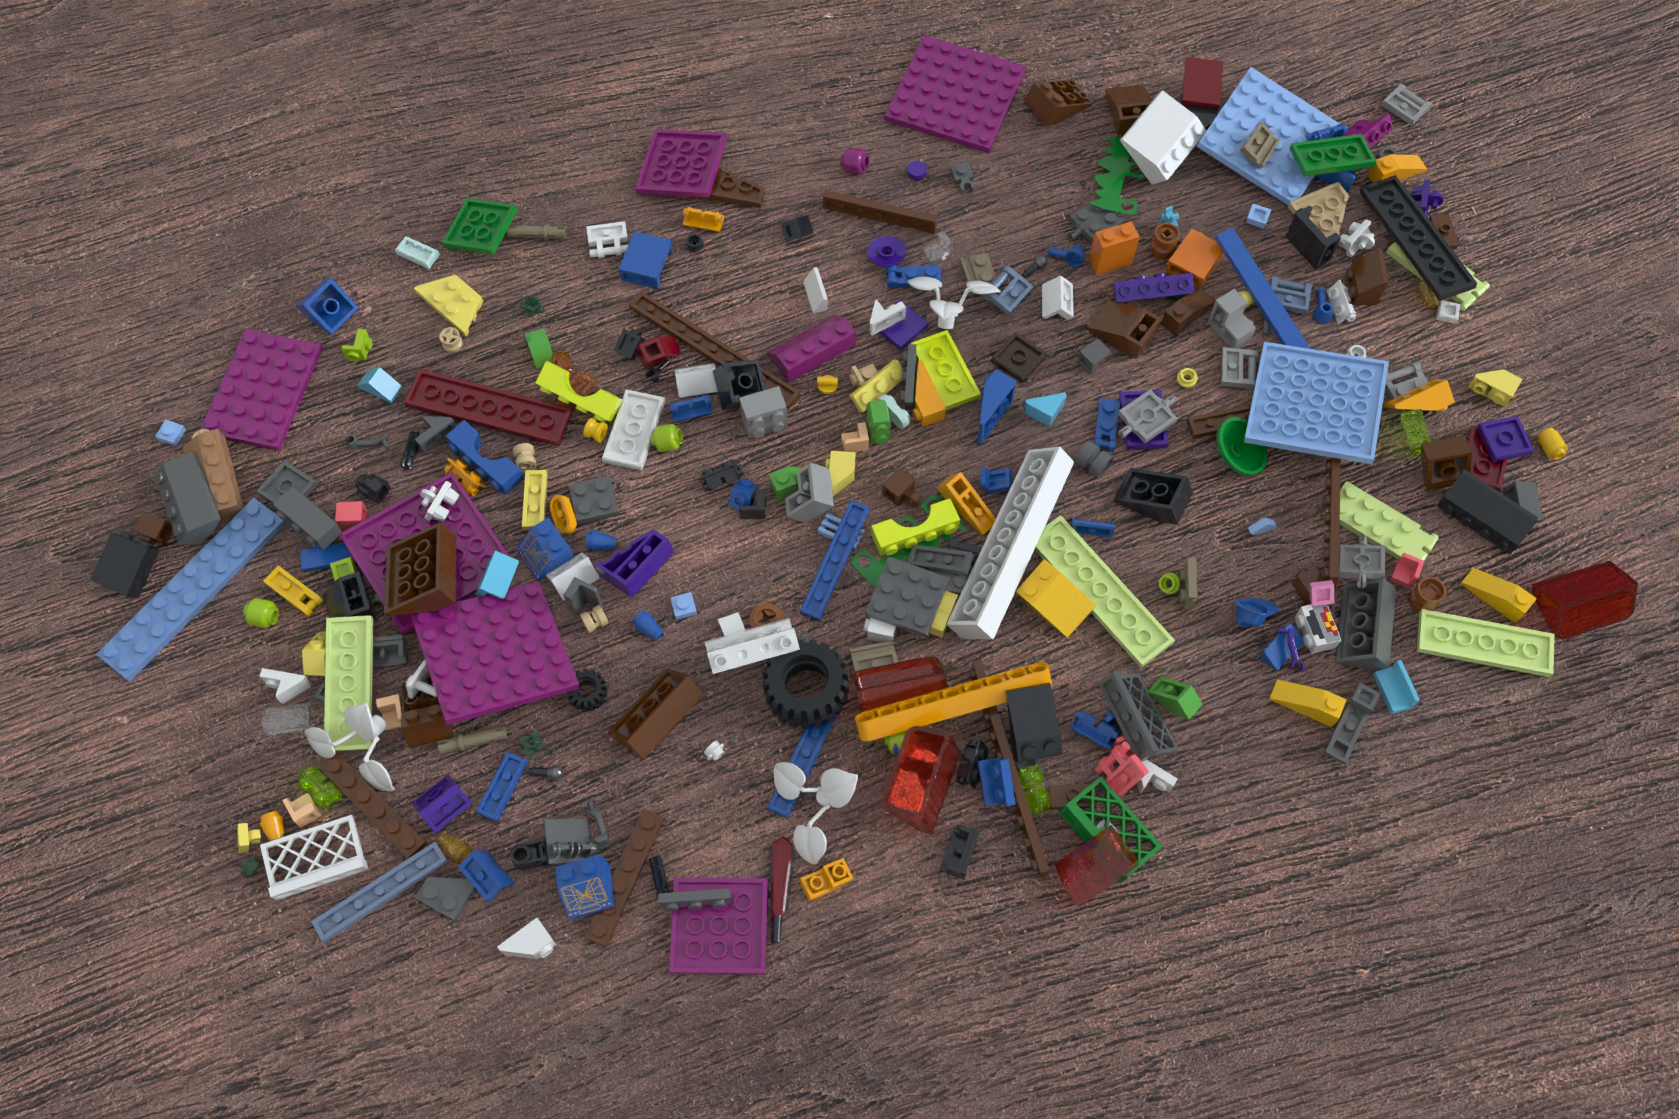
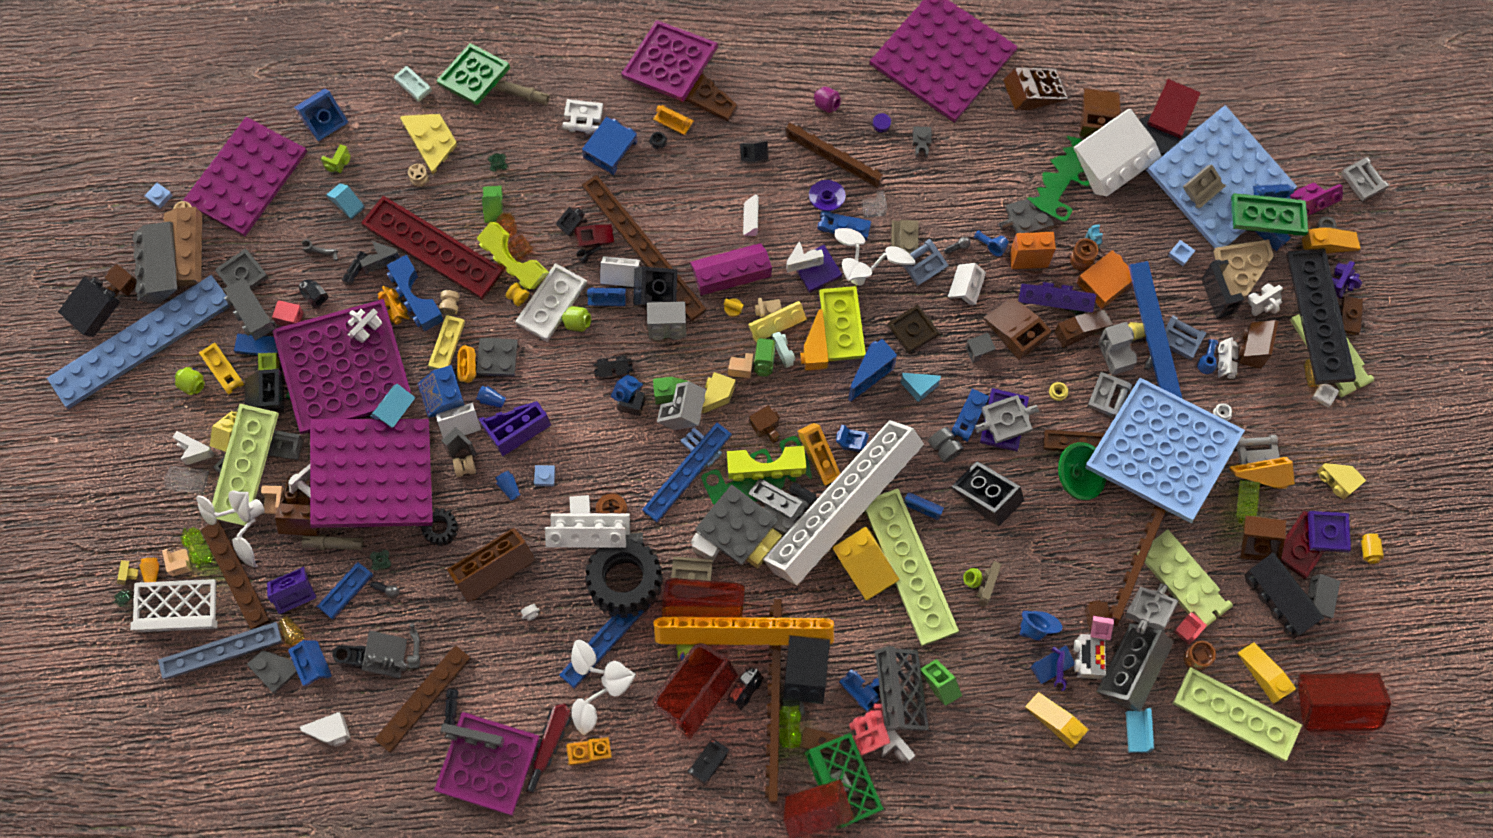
camera: 15 degrees right, 5 degrees up
reddish brown slope [384,522,456,616] -> none
blue slope [555,854,615,920] -> none
dark grey plate [901,344,917,409] -> none
blue bracket [978,757,1016,806] -> none
light blue tile [1248,517,1277,535] -> none
dark grey slope [1324,683,1381,765] -> none

